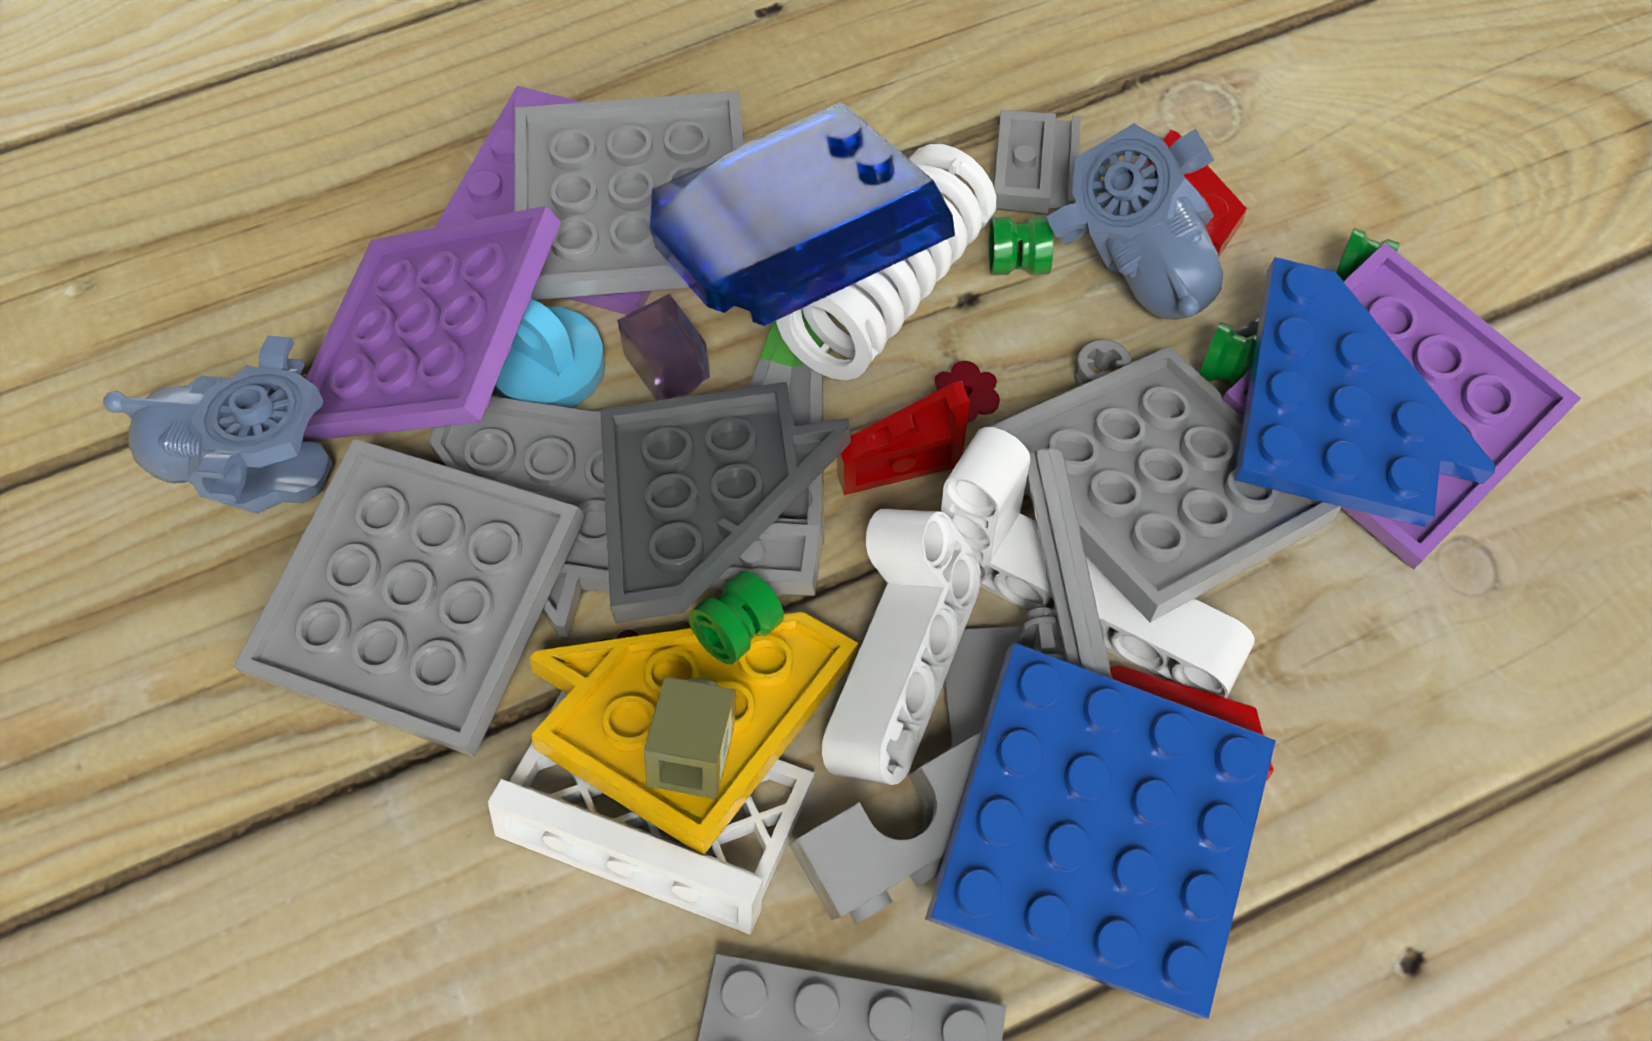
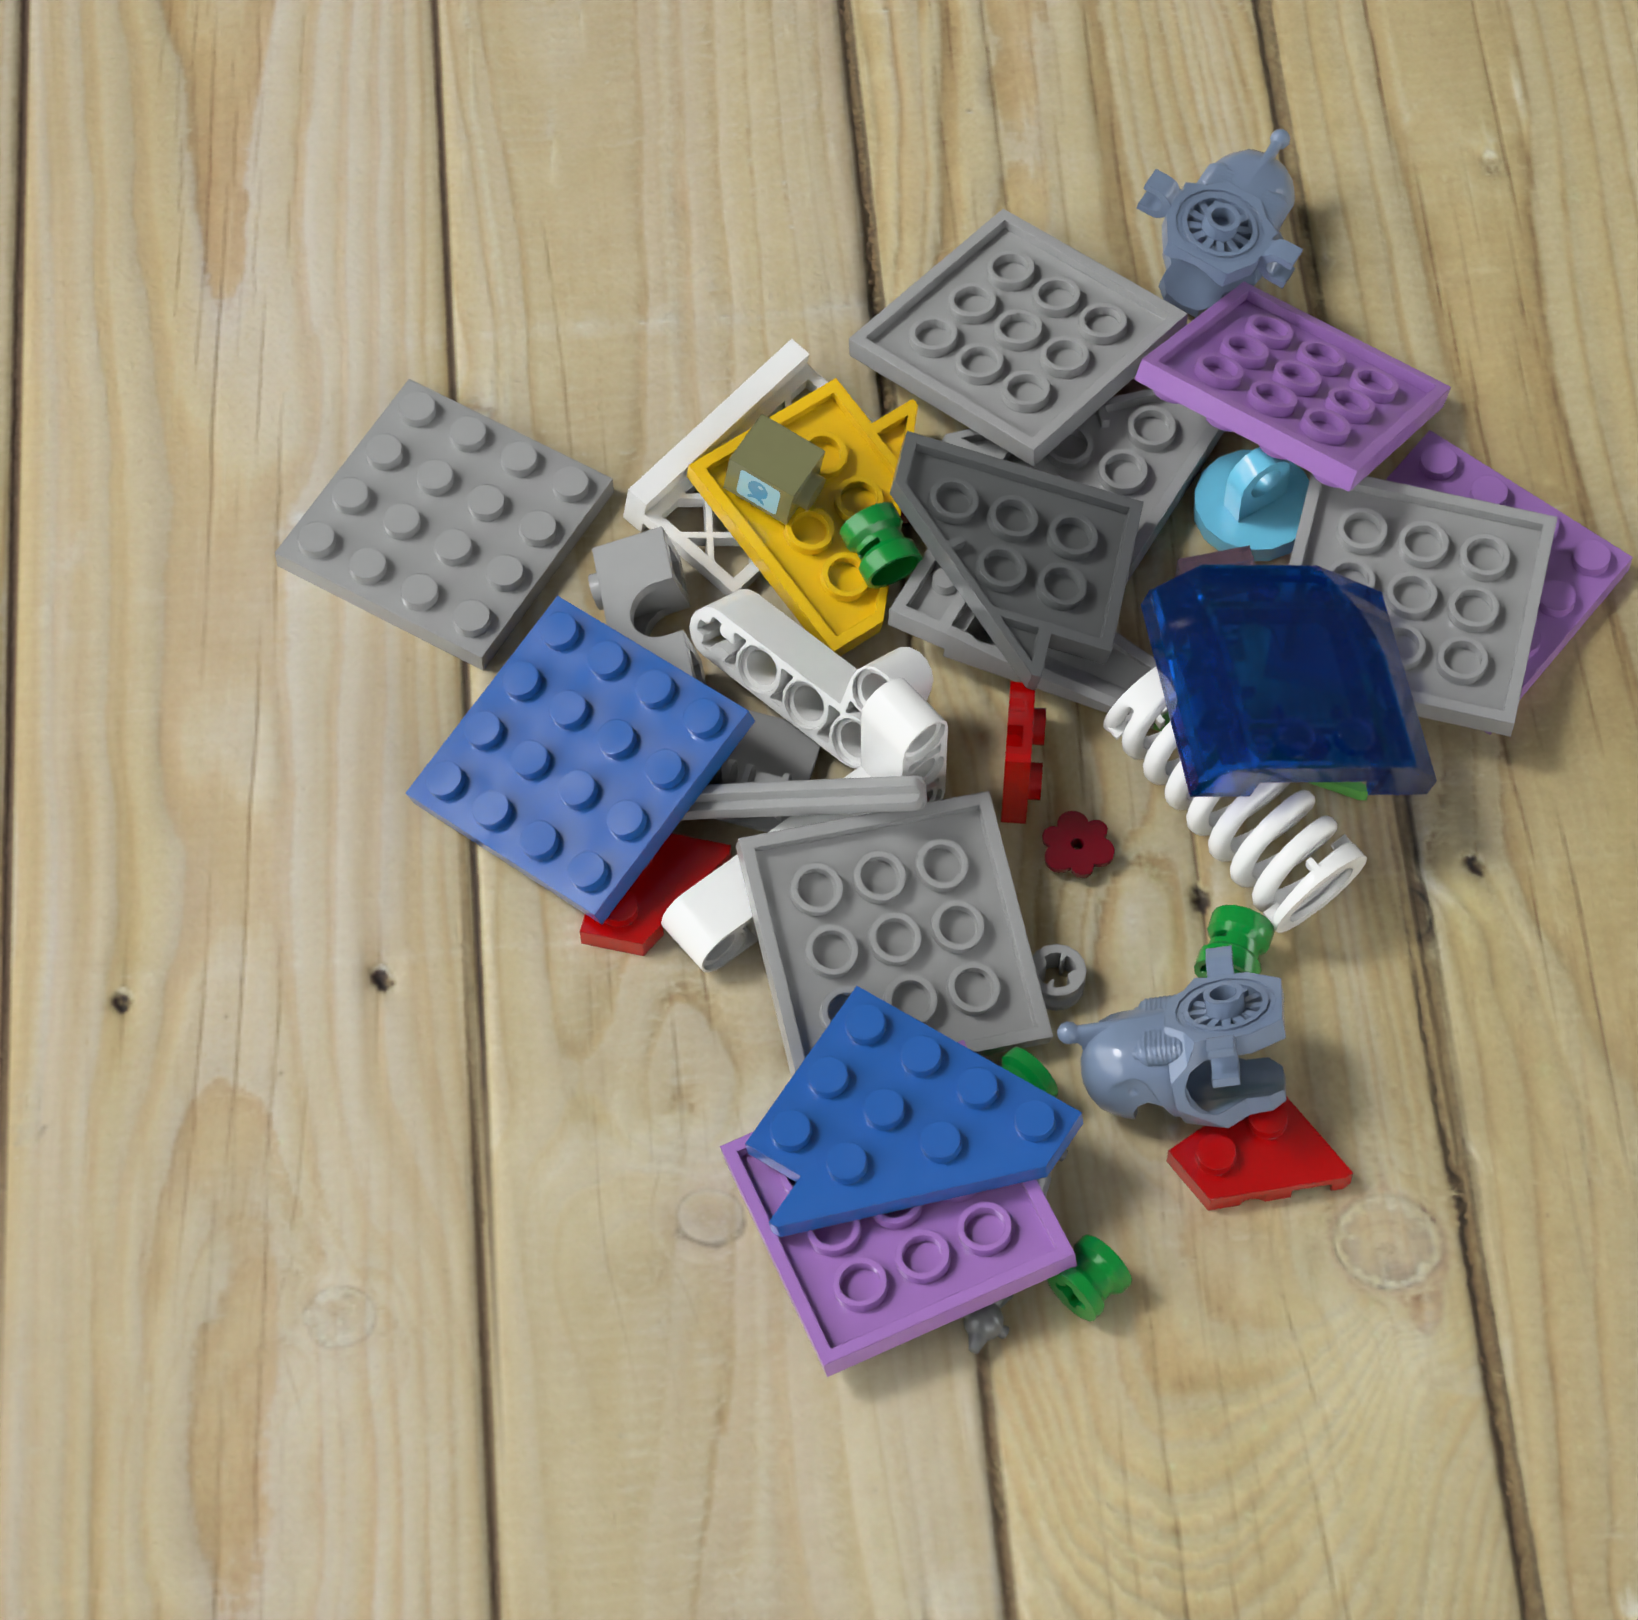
camera: 110 degrees right, 0 degrees up
light grey plate [994,109,1081,213] -> none

